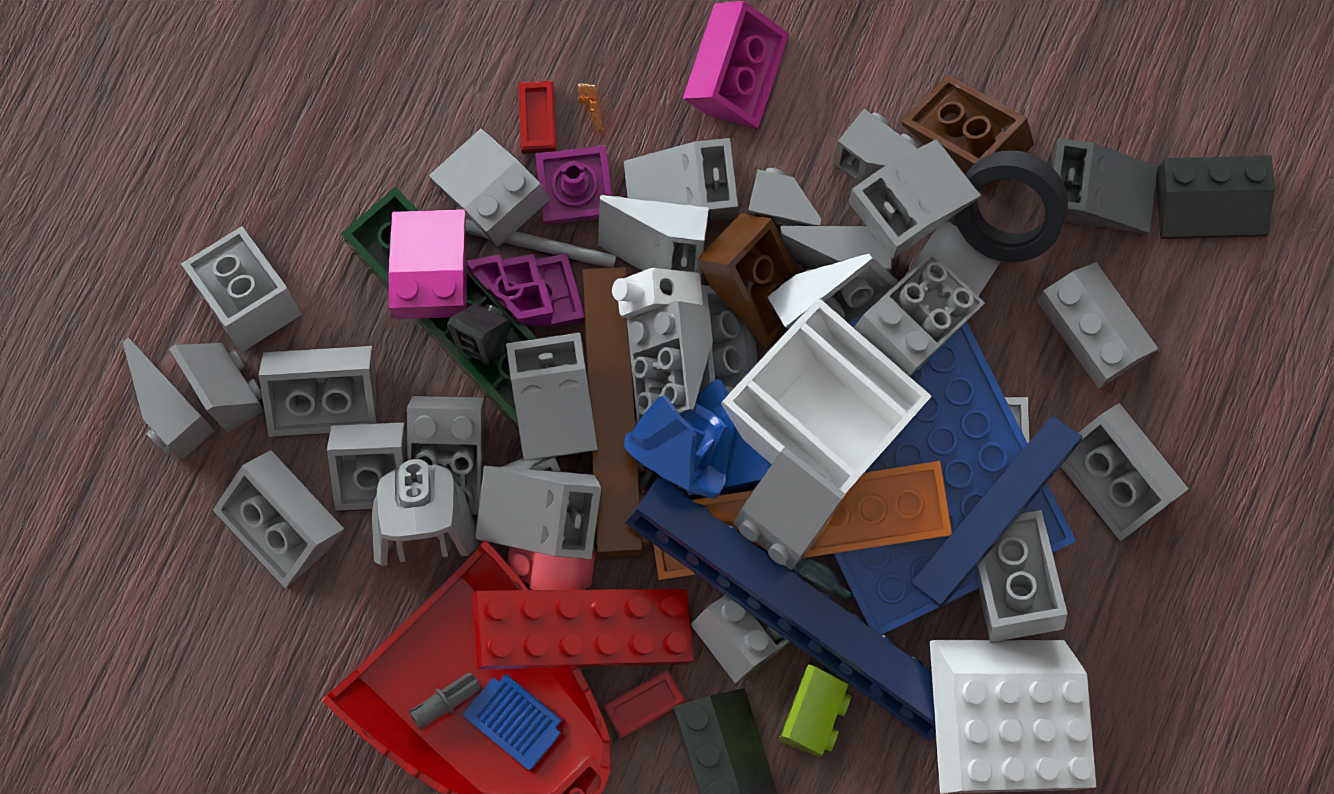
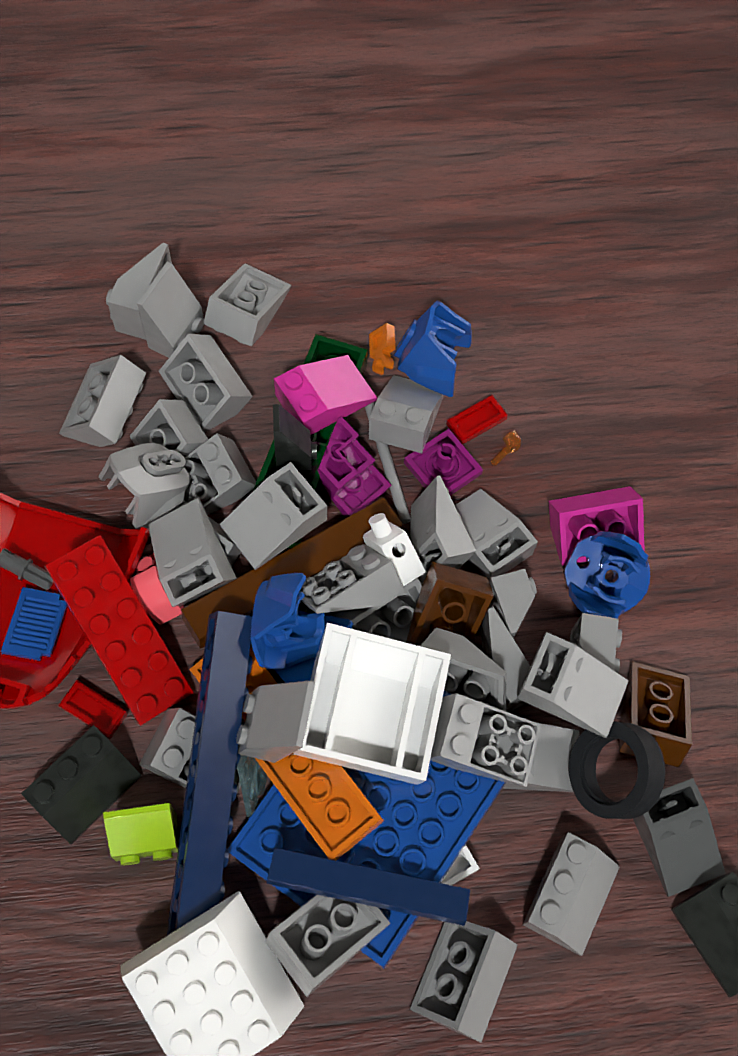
camera: 55 degrees right, 10 degrees down
none -> orange plate [369,323,396,375]
none -> blue piece [393,300,472,397]
none -> blue piece [564,531,650,619]

